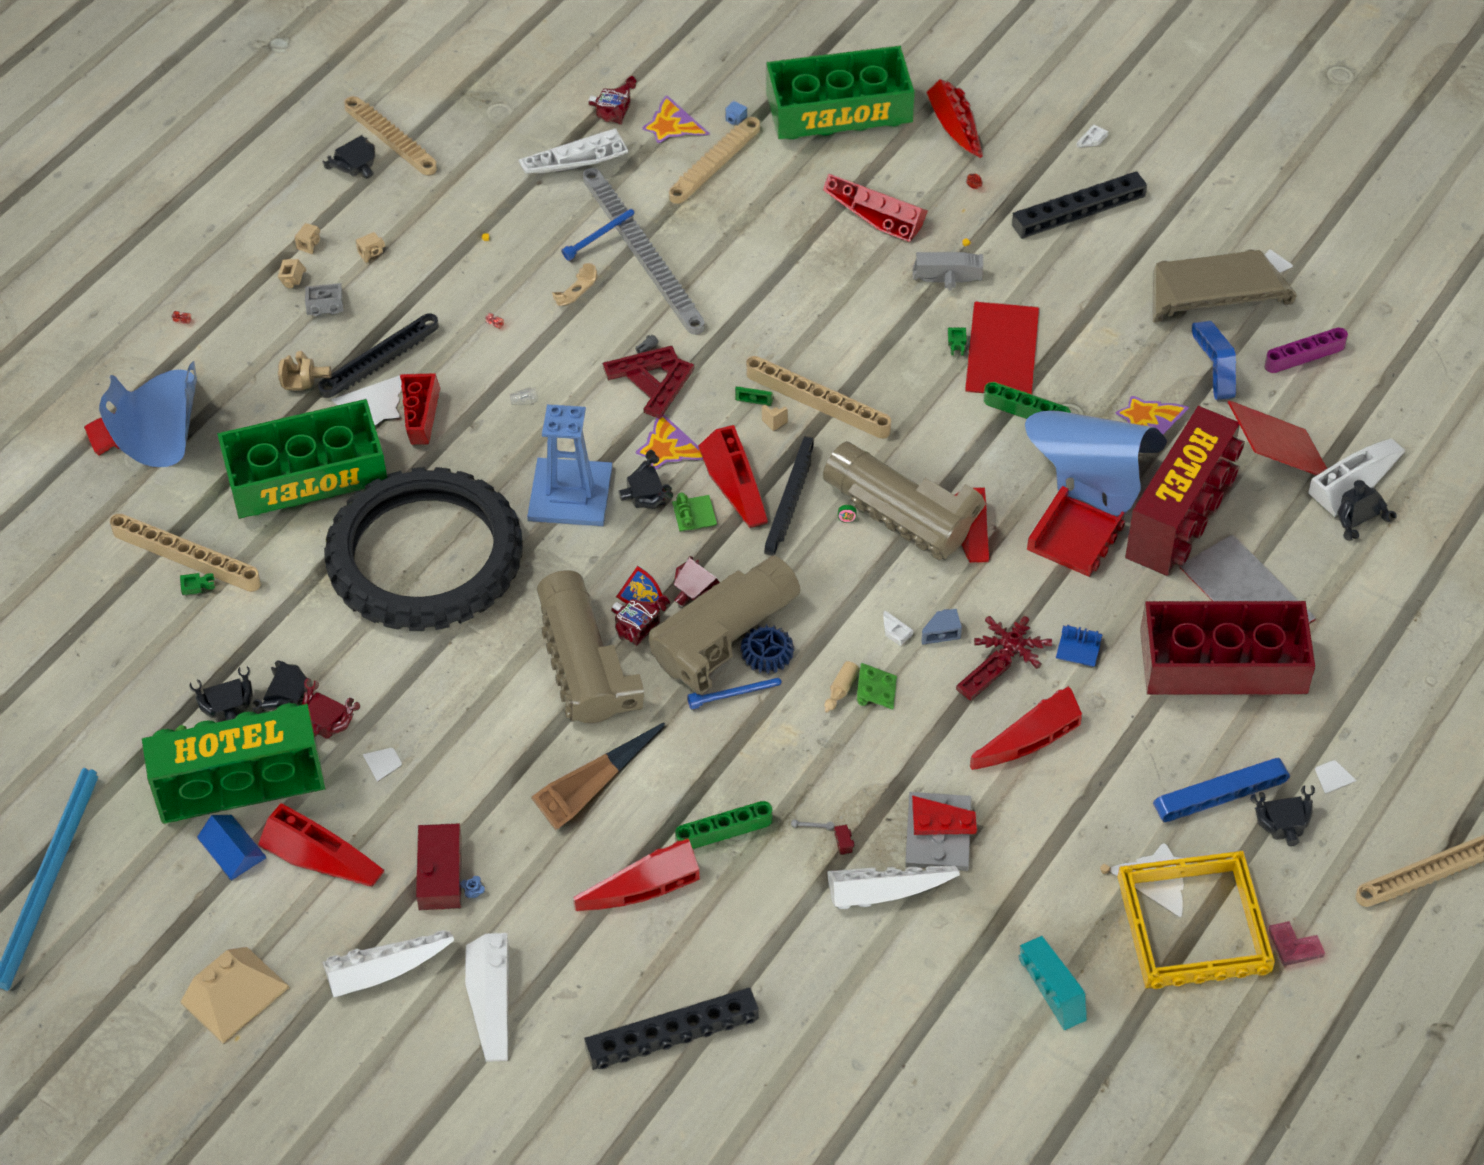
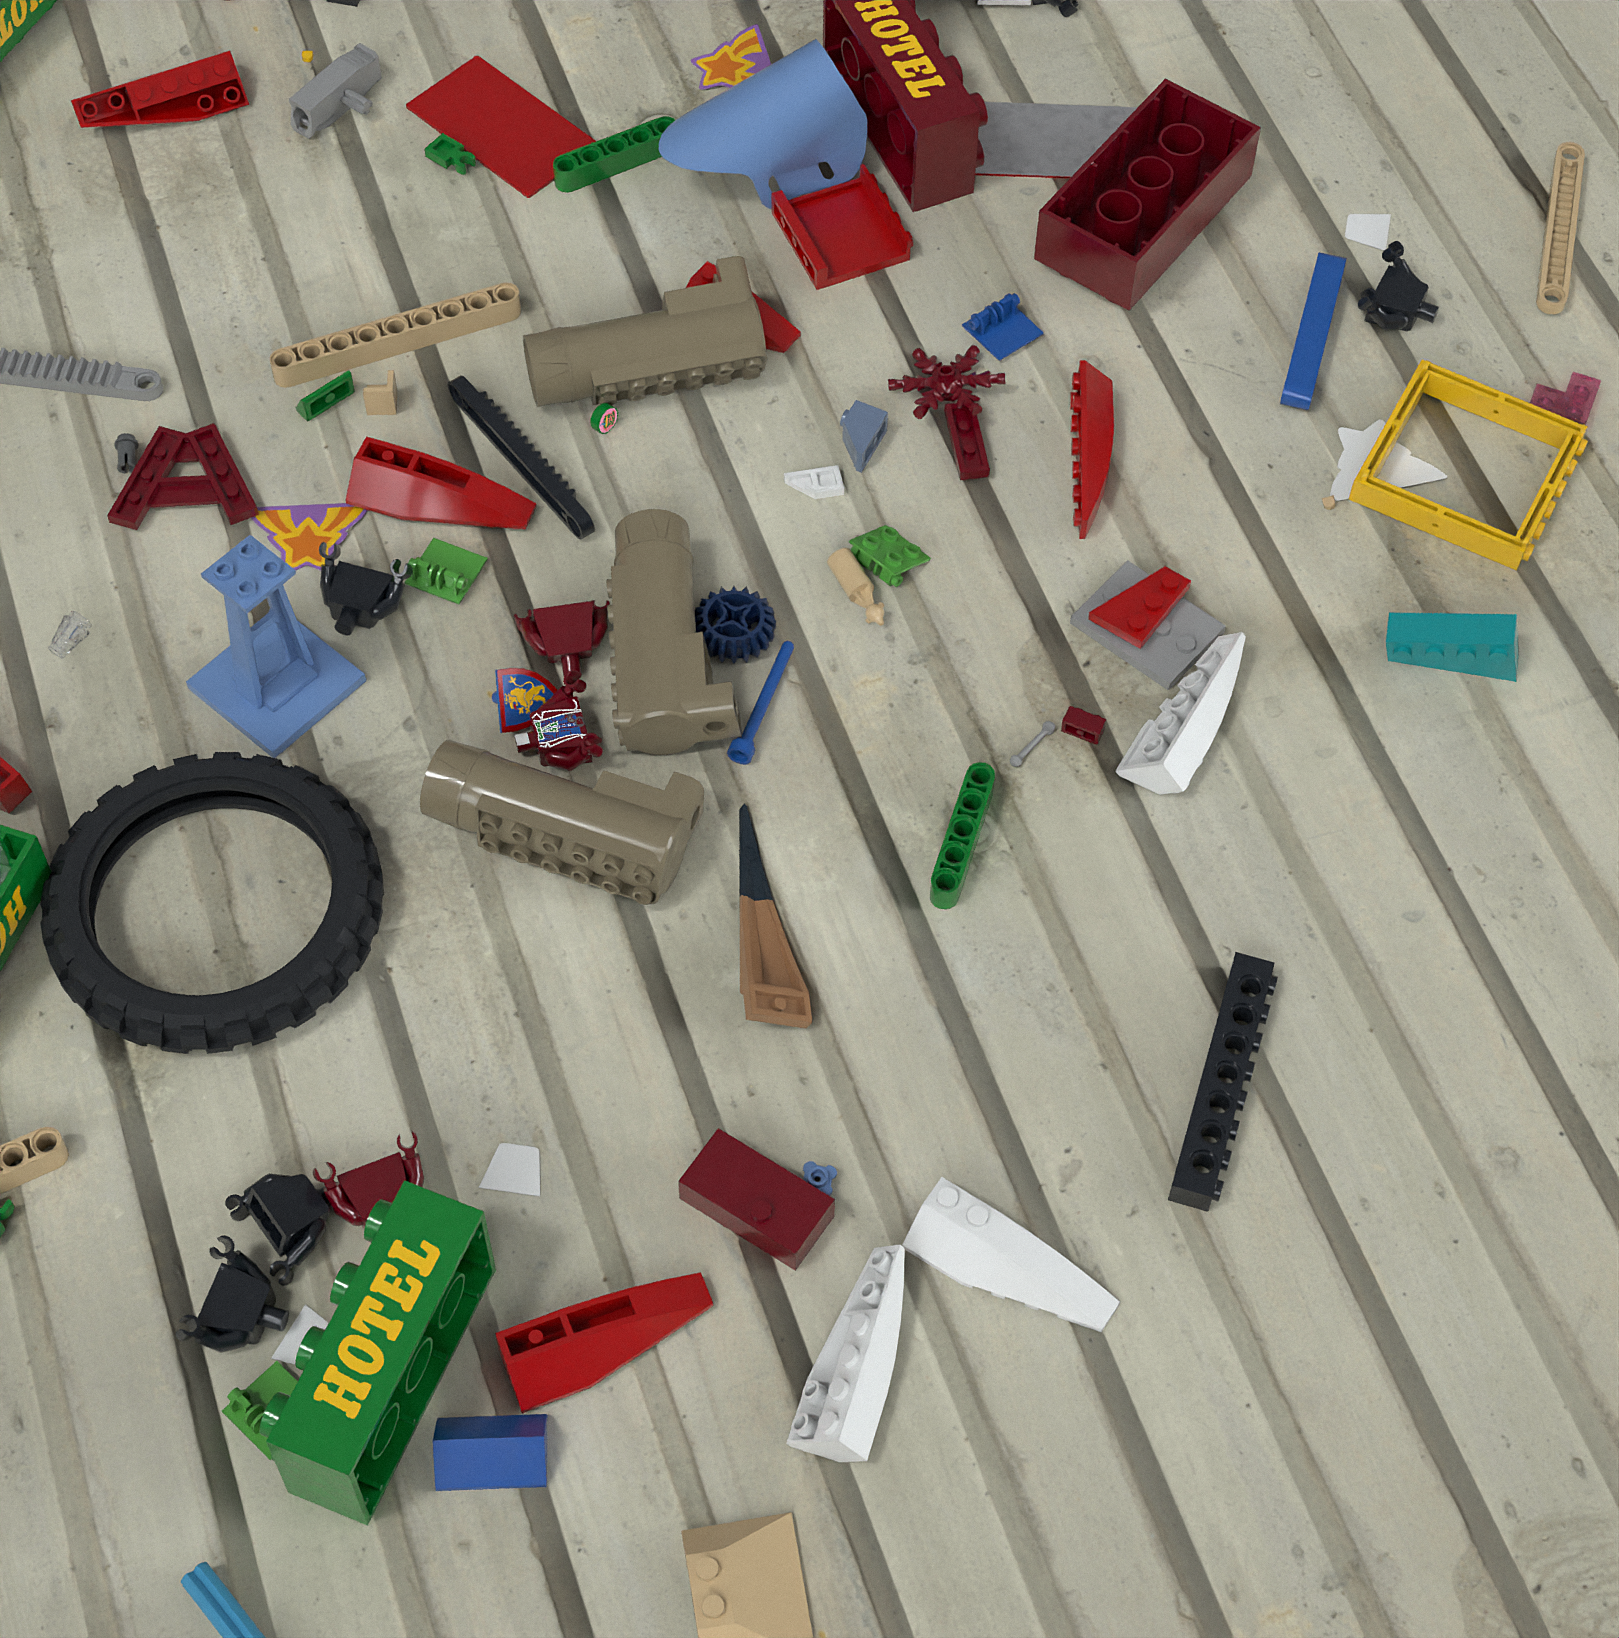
camera: 55 degrees left, 5 degrees up
red wedge [573,839,700,911] -> none

